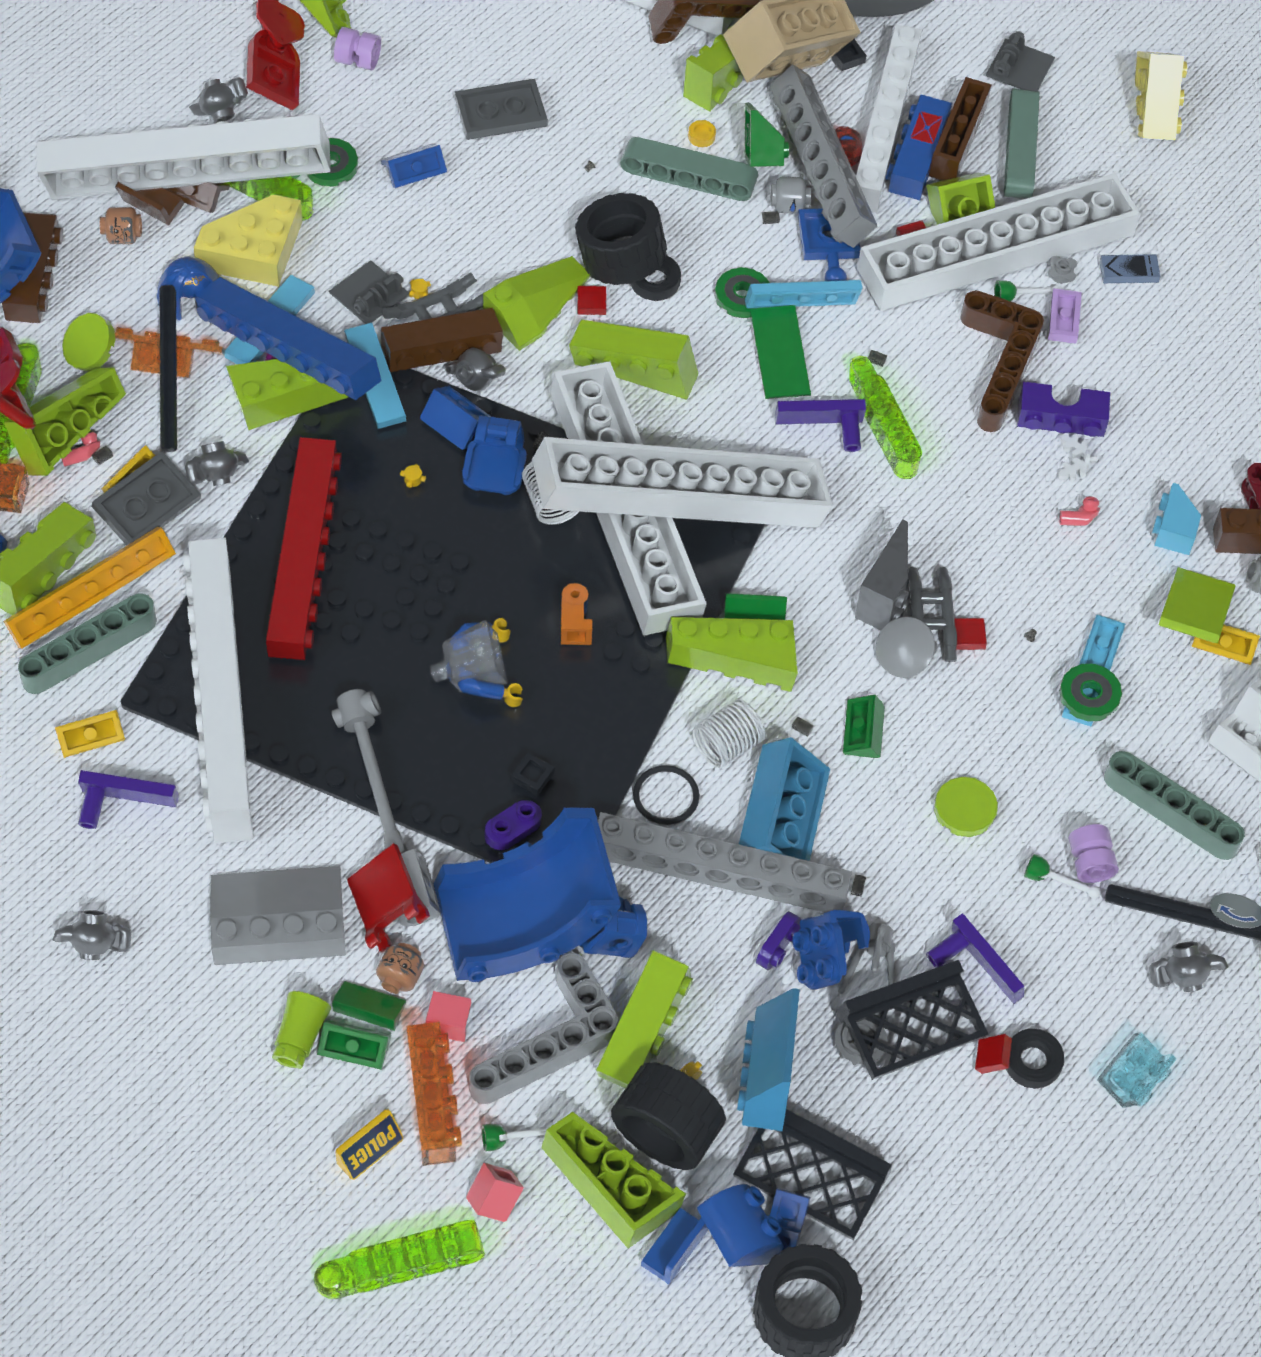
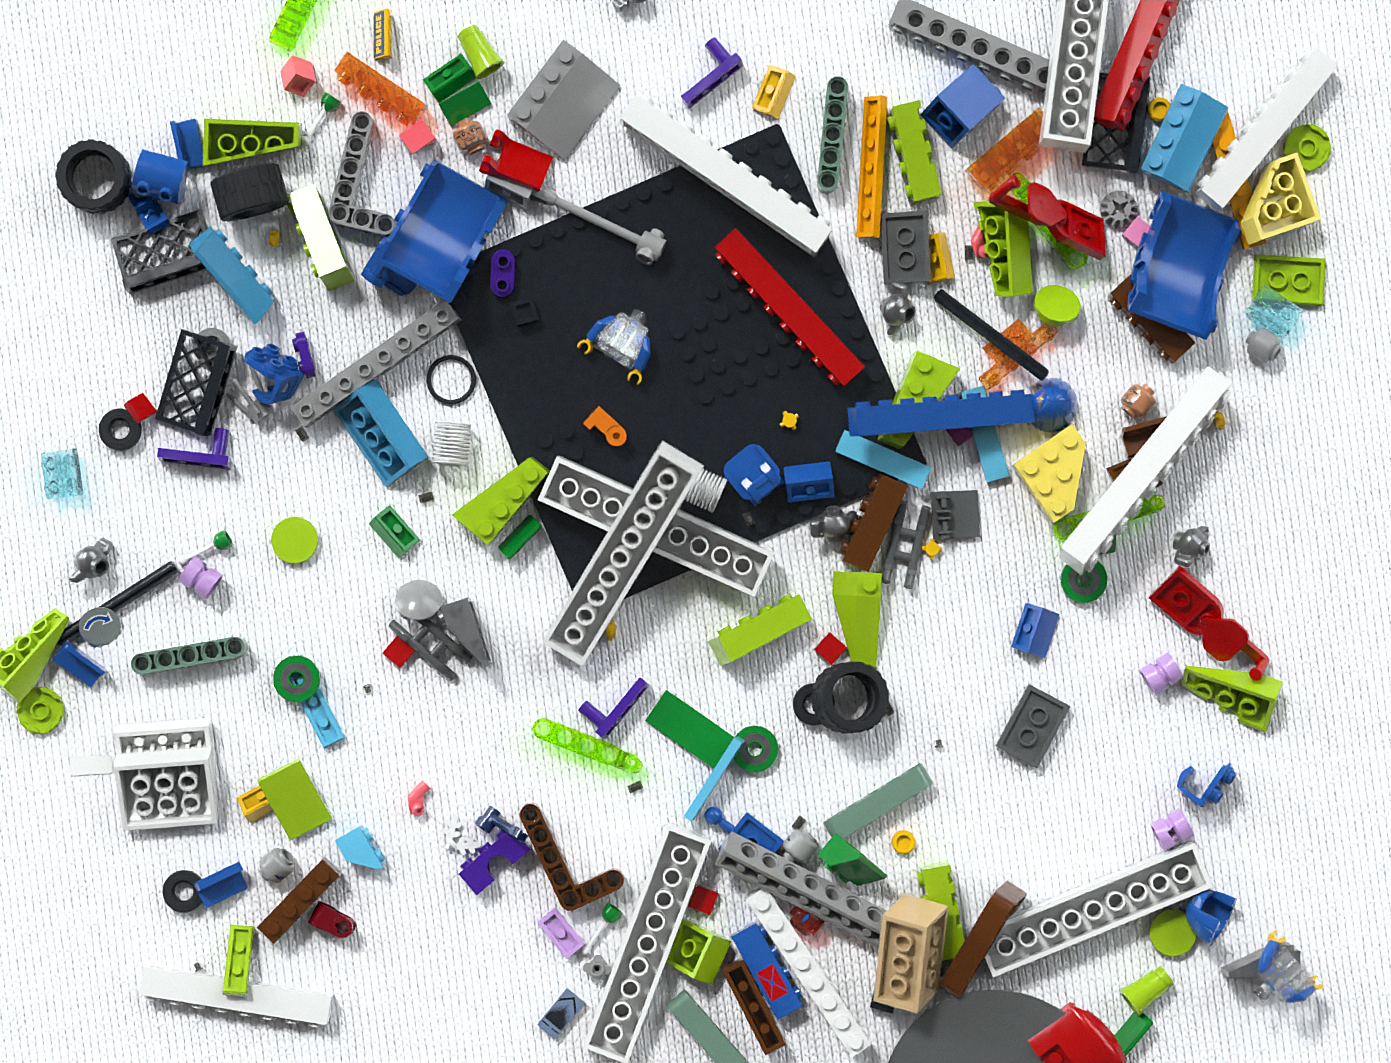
camera: 140 degrees right, 30 degrees up
none -> dark blue brick [474,805,529,843]

